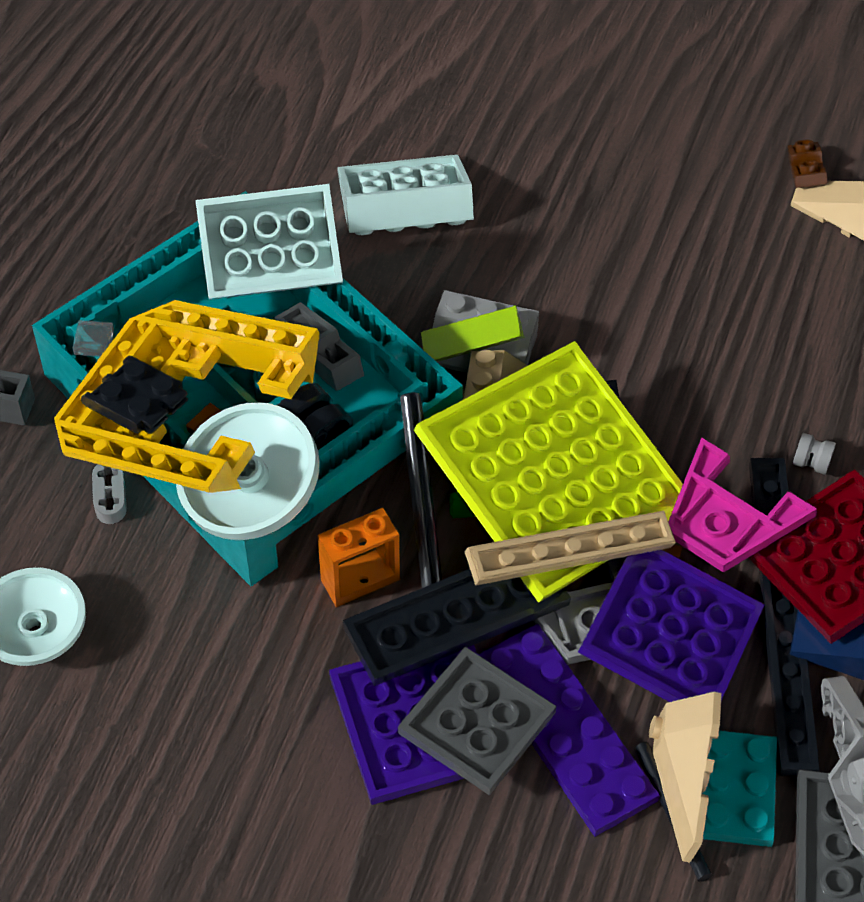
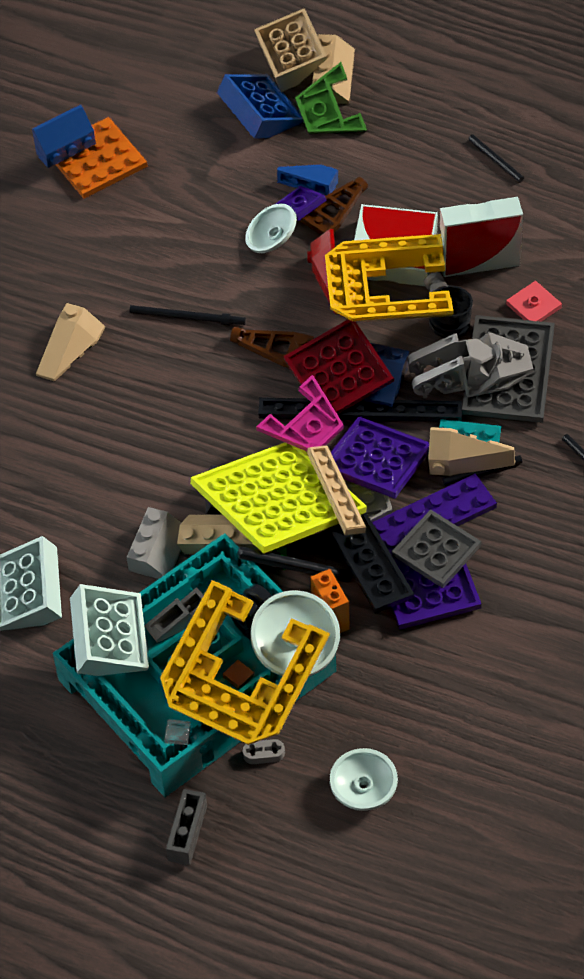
camera: 85 degrees left, 0 degrees up
black plate [81,355,189,434] -> none
lime slope [421,306,525,362] -> none
reddish brown slope [788,139,827,188] -> none
light grey wheel [793,432,836,475] -> none

